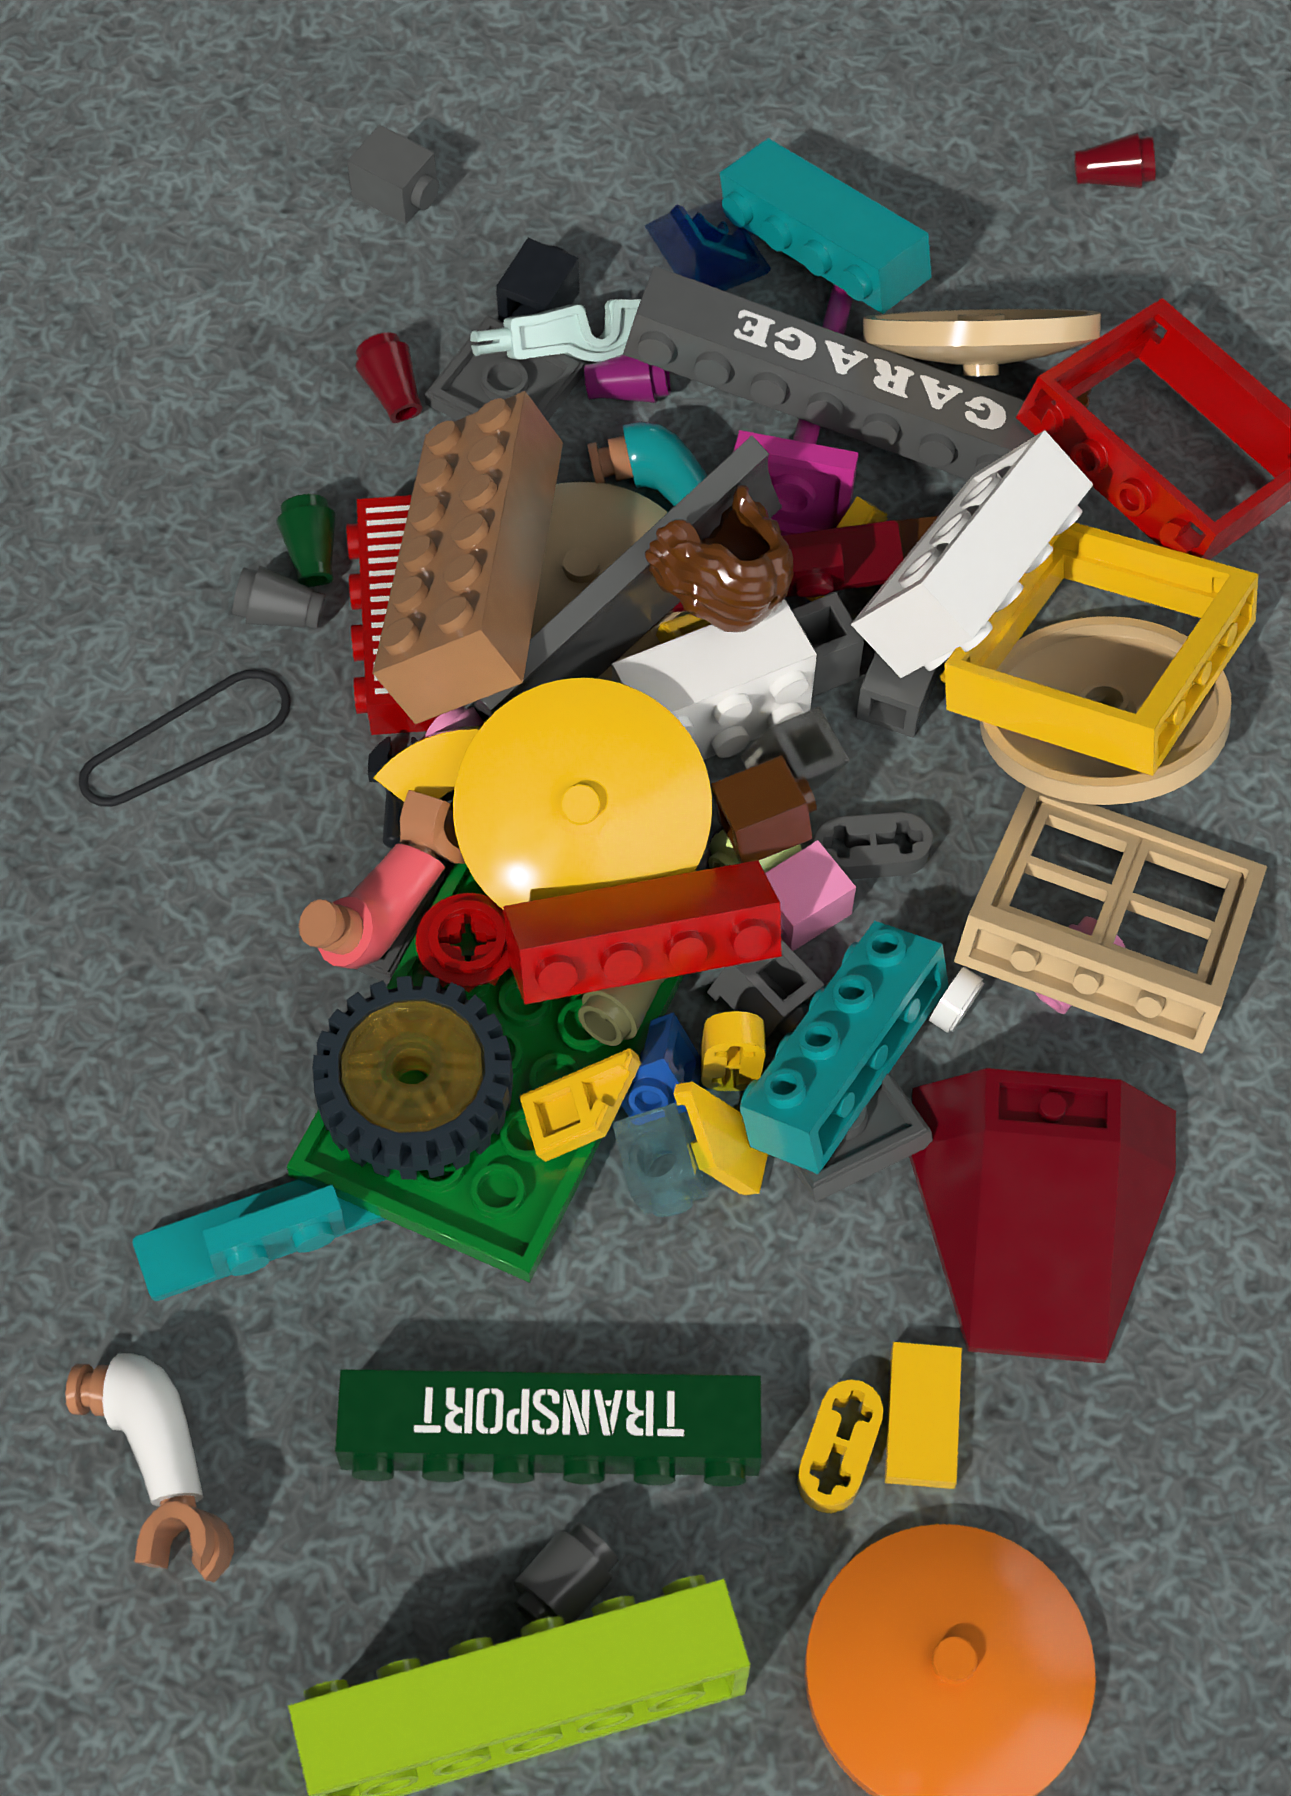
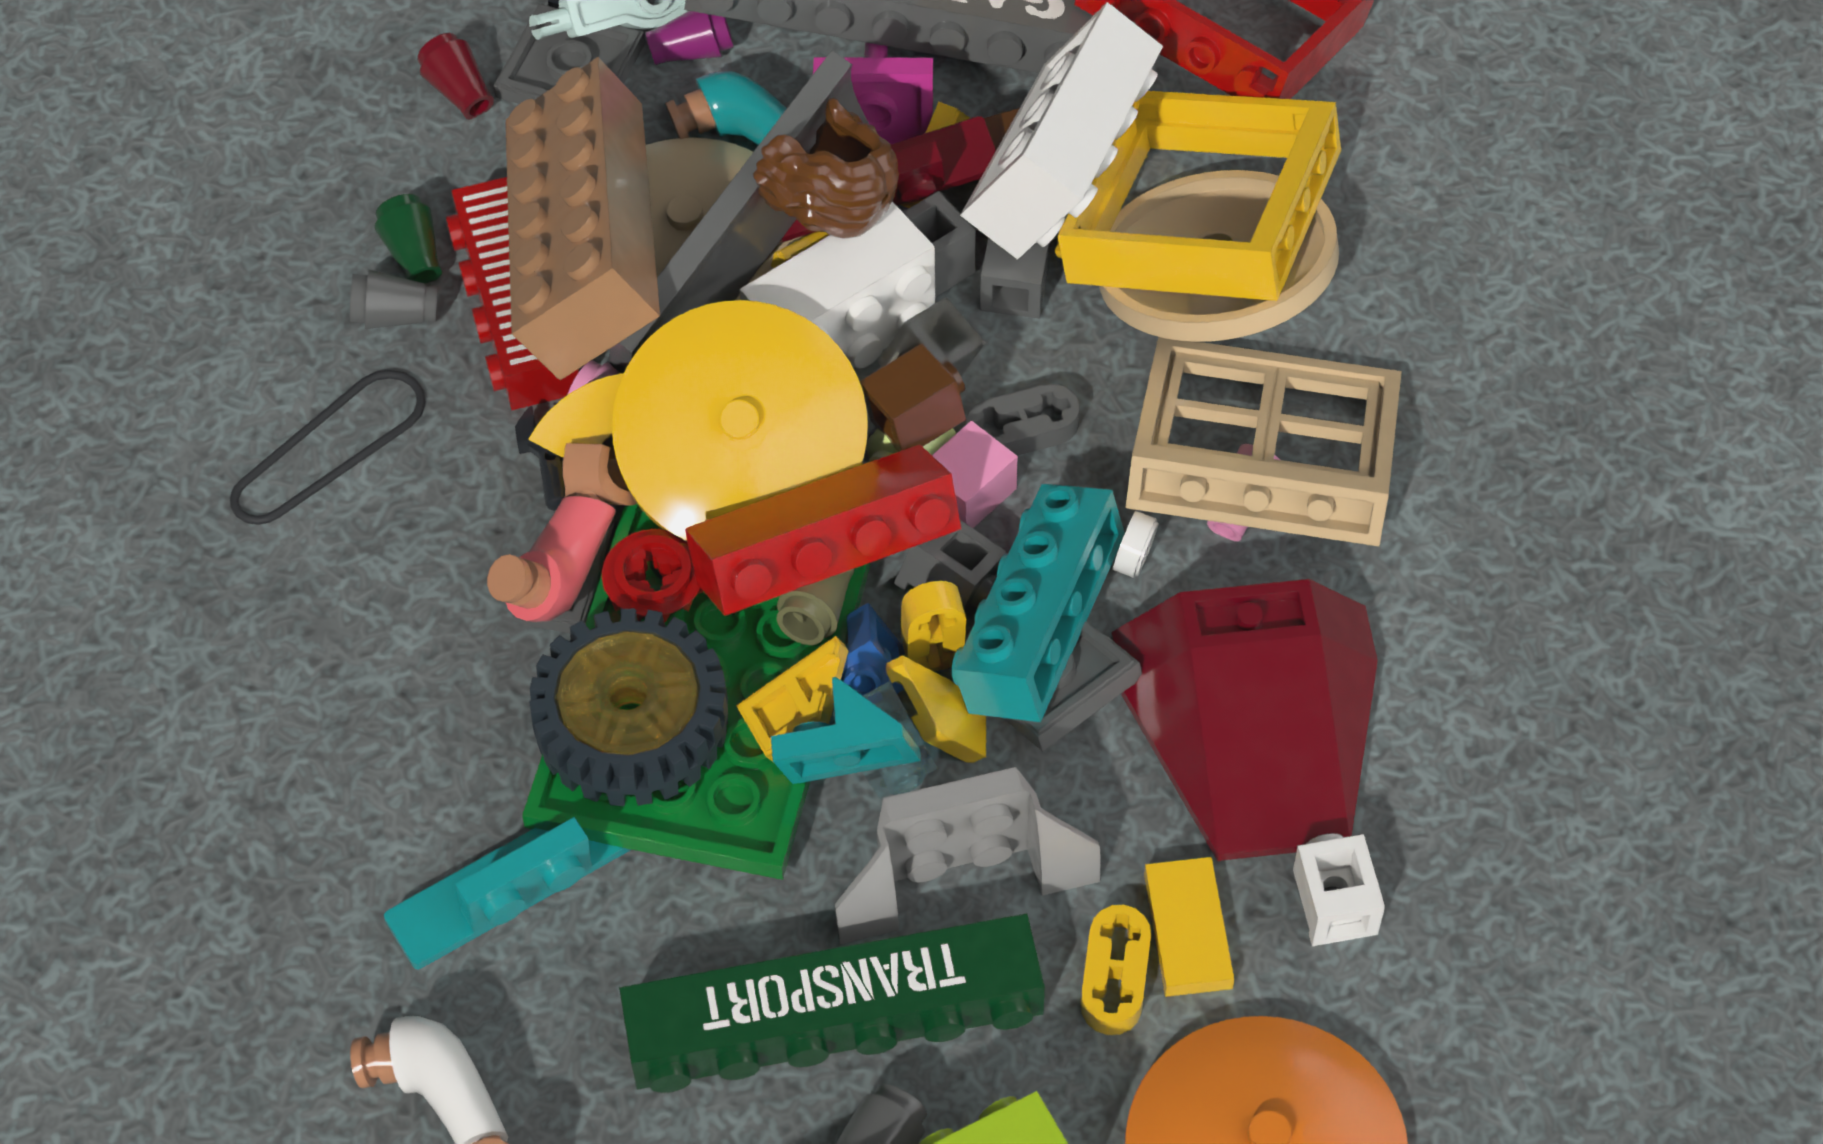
camera: 10 degrees left, 5 degrees down
none -> teal slope [771,677,921,784]
none -> light grey piece [835,767,1100,944]
none -> white brick [1293,834,1385,946]

